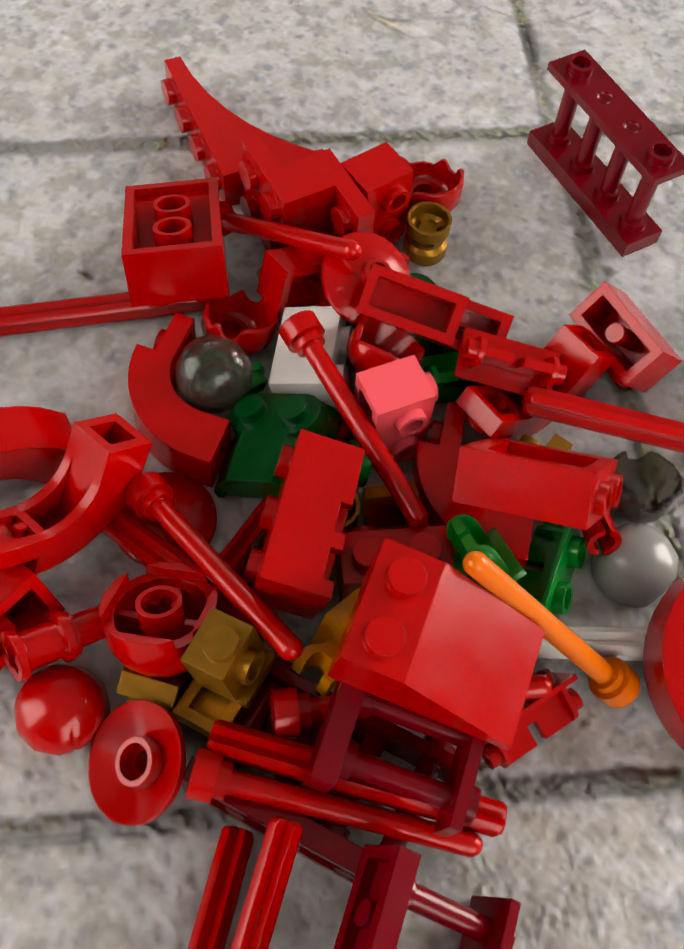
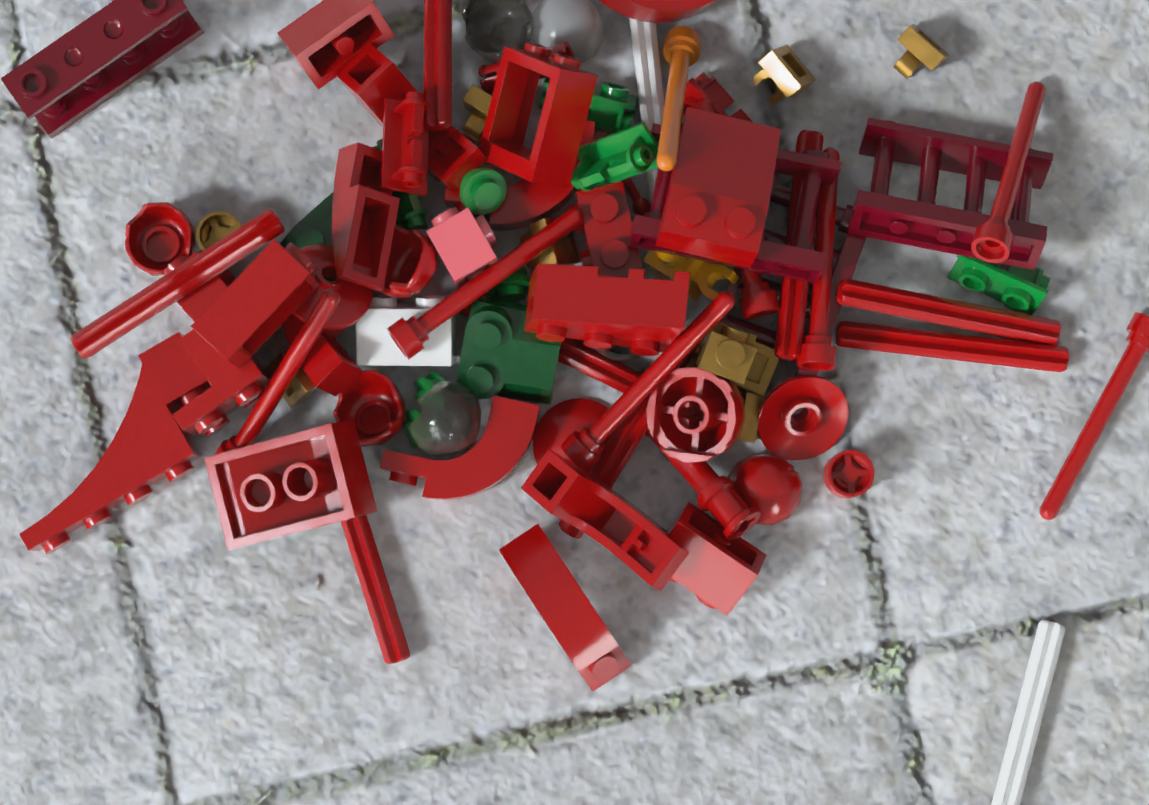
camera: 90 degrees left, 25 degrees up
none -> red axle [71,209,285,358]
none -> red window [191,239,319,369]
none -> green plate [460,167,507,215]
none -> pearl gold tile [752,44,816,104]
none -> red wheel [823,450,875,499]

